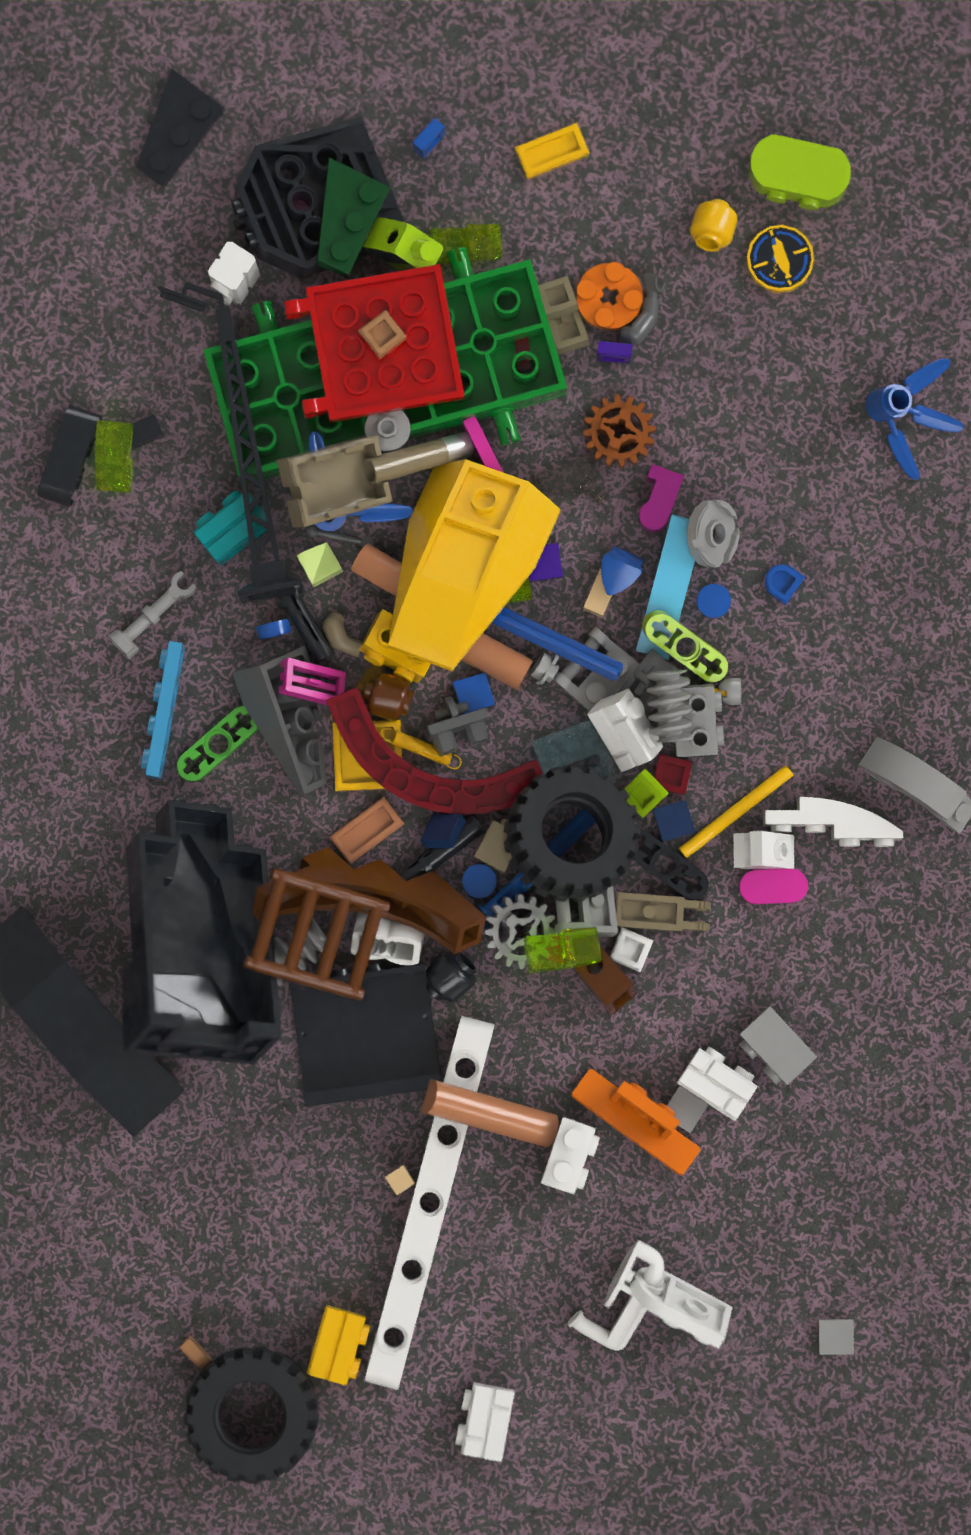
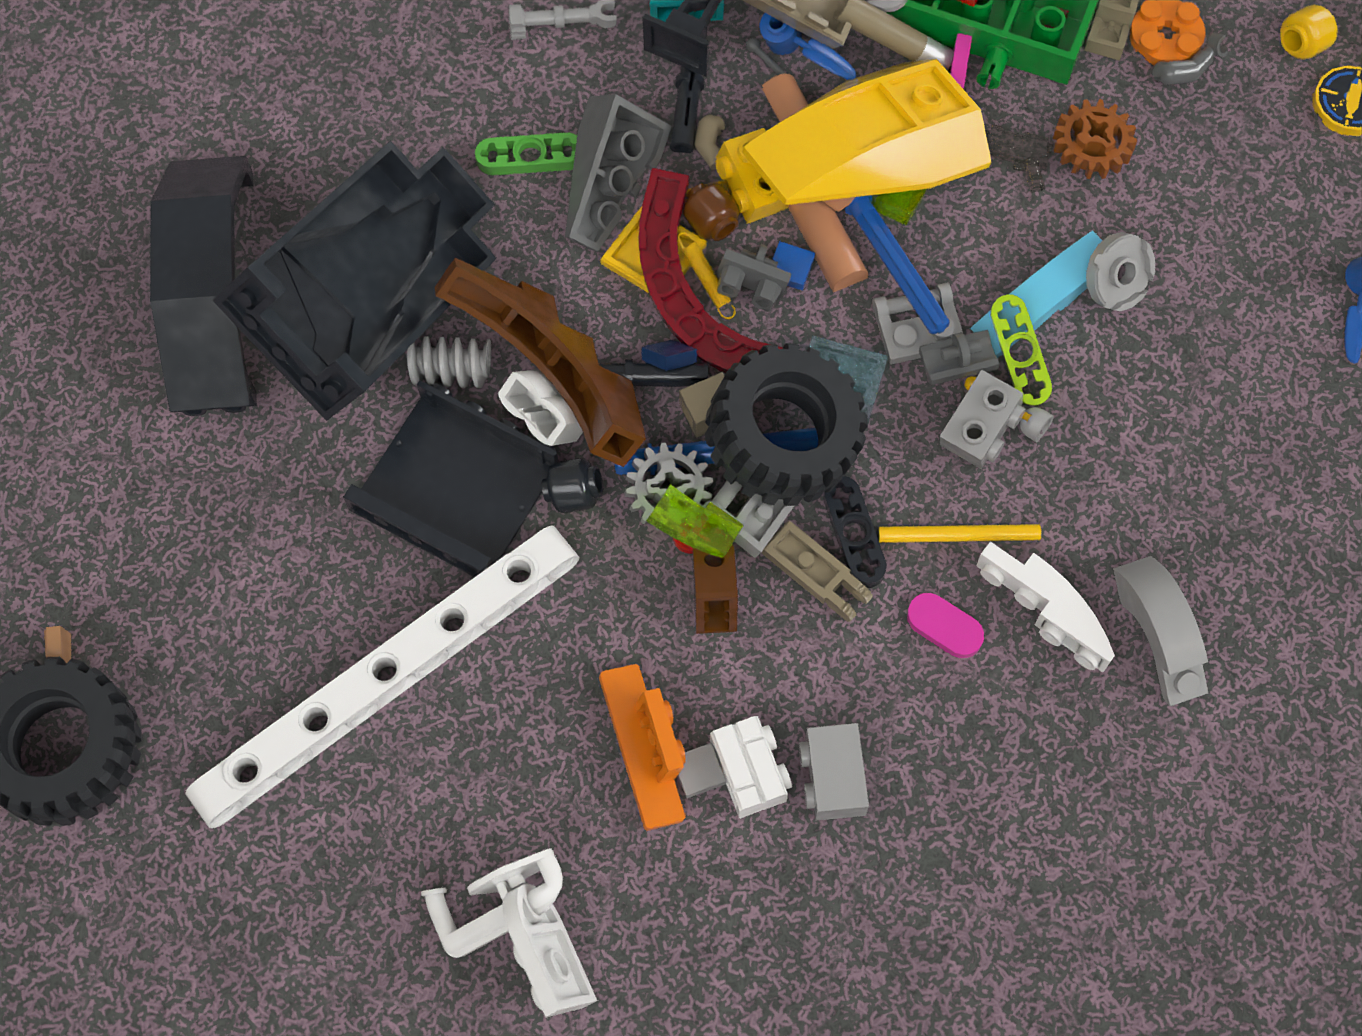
camera: 35 degrees right, 15 degrees down
dark azure plate [141,641,185,780] -> none
reddish brown bar [243,868,390,1001] -> none
blue tile [255,619,291,640] -> none
dark pink tile [278,658,346,705] -> none
yellowish green slope [296,542,343,588] -> none
yellow brick [306,1305,371,1385] -> none
nougat tile [329,797,404,865] -> none
tan piece [385,1165,416,1195] -> none
nougat brick [421,1079,559,1147] -> none
white brick [455,1382,514,1462] -> none
blue tile [462,864,496,899] -> none
dark purple tile [529,543,563,583] -> none
light grey plate [530,652,560,685] -> none
white brick [541,1117,600,1194] -> none
tan piece [583,569,612,618] -> none
white brick [587,688,663,772] -> none
dark purple tile [597,341,632,364] -> none
blue tile [601,546,644,596] -> none
white tile [610,927,654,972] -> none
lime tile [625,769,669,818] -> none
magenta leg [638,464,684,534] -> none
light grey piece [646,670,693,742] -> none
dark blue tile [653,800,695,842] -> none
dark red tile [654,754,693,796] -> none
blue tile [697,584,731,619] -> none
white brick [734,831,794,869] -> none
blue tile [764,564,805,606] -> none

